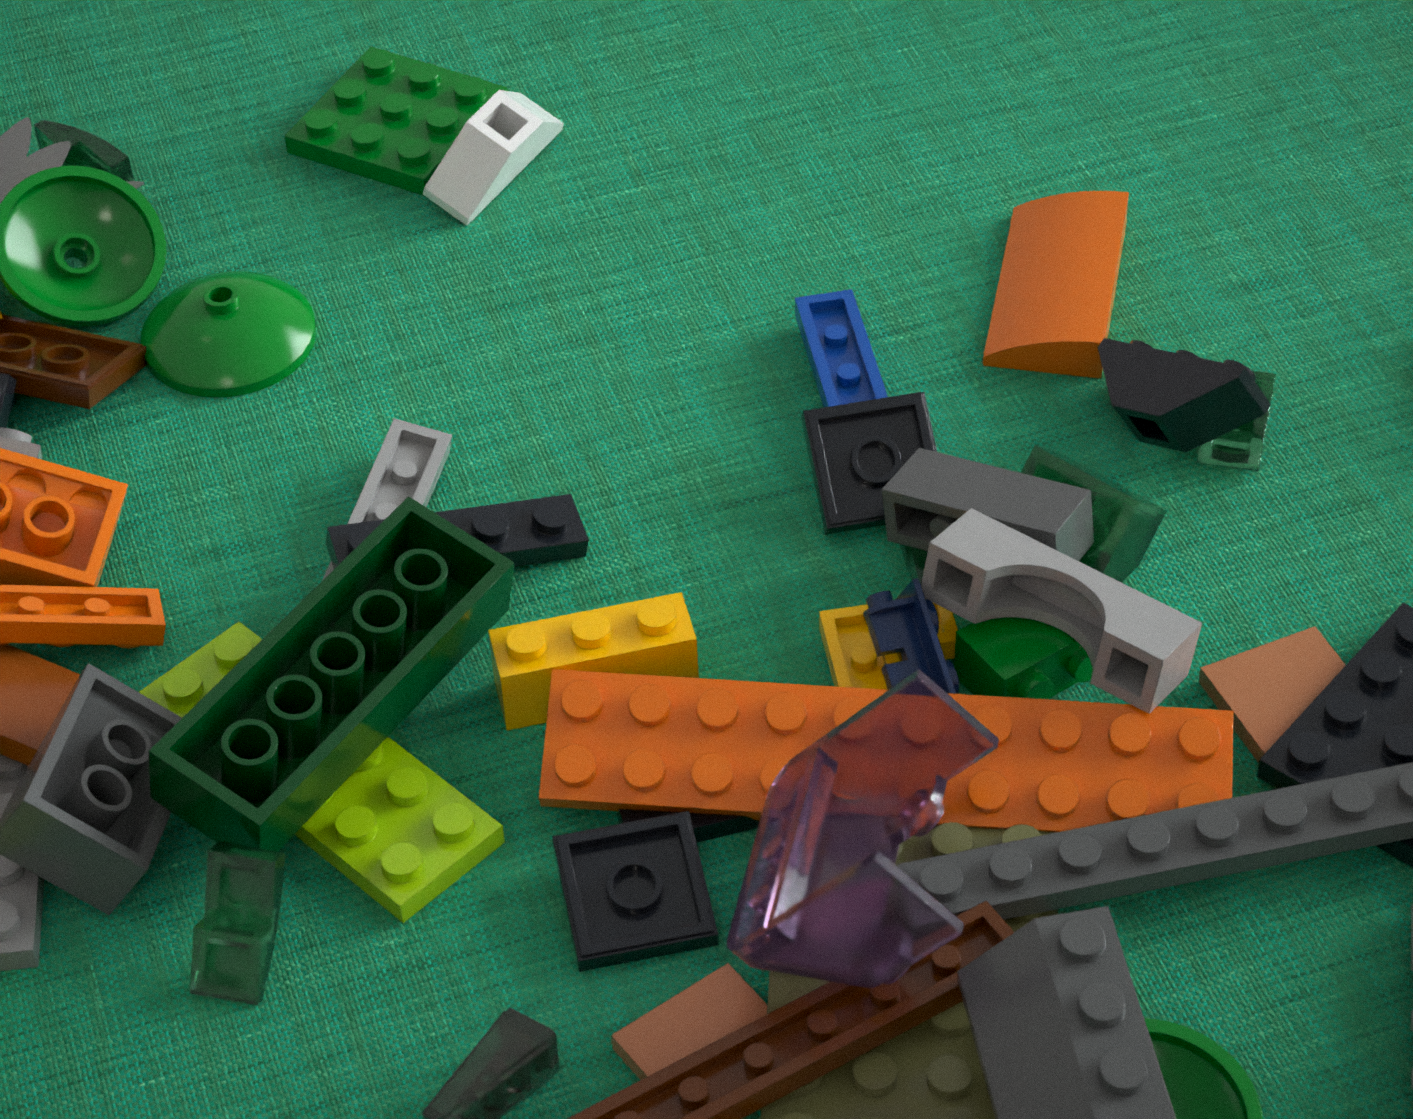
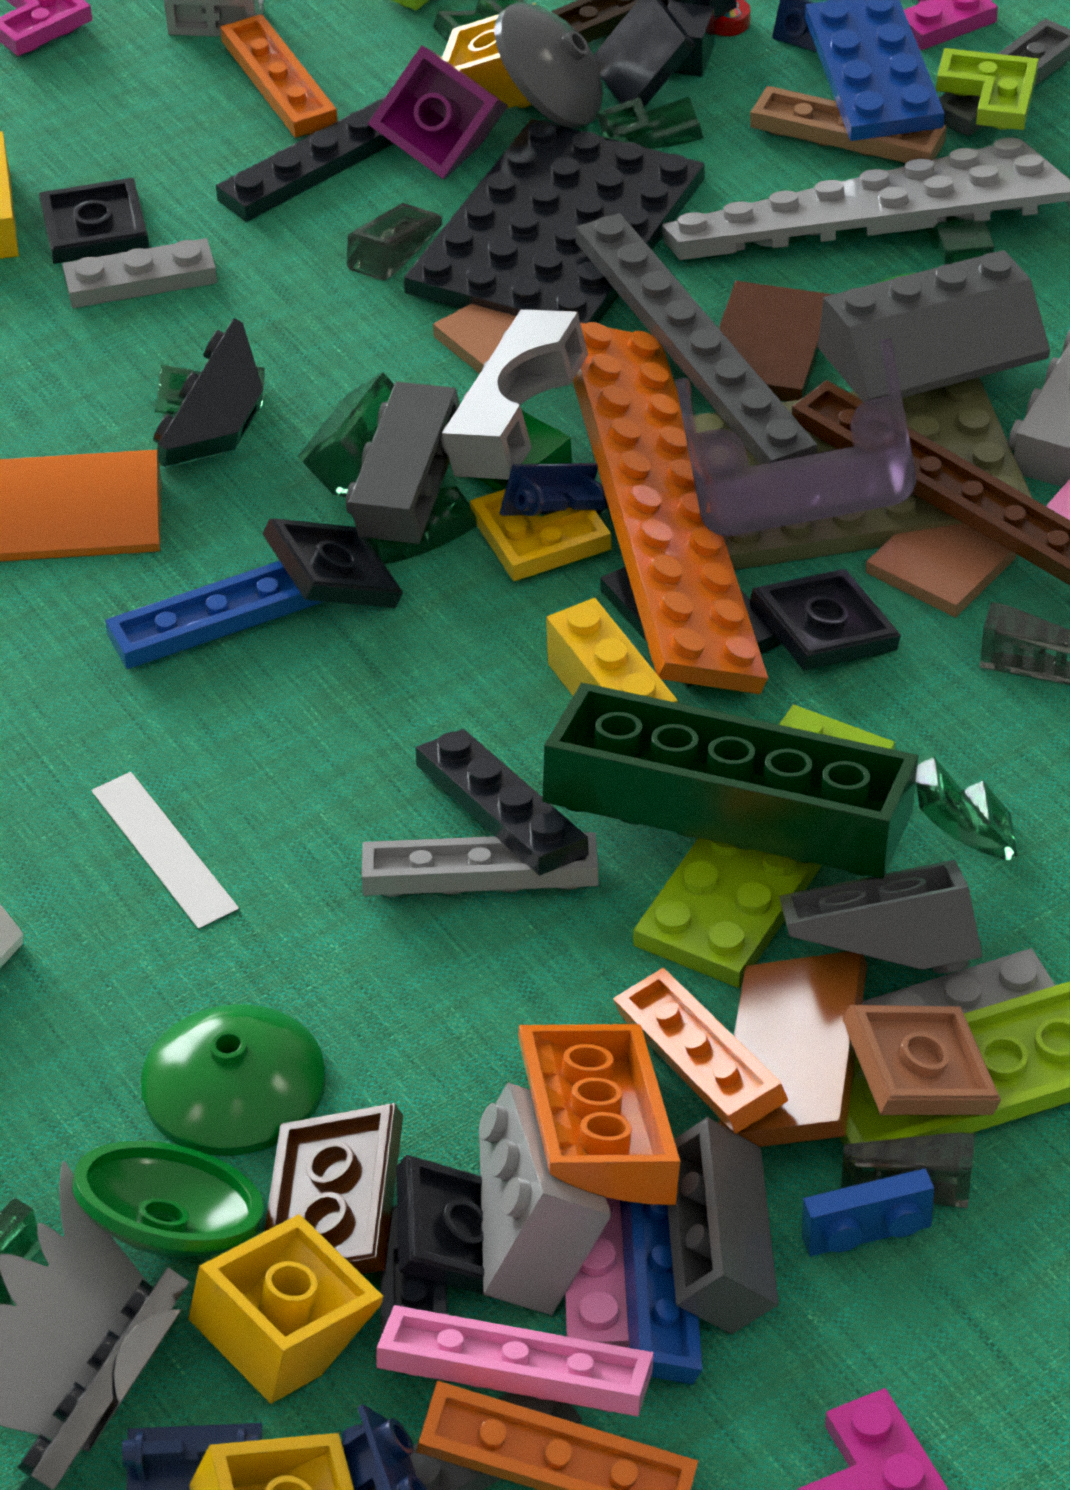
camera: 105 degrees left, 0 degrees up
none -> white sticker [91,772,239,929]
none -> reddish brown tile [719,280,833,401]

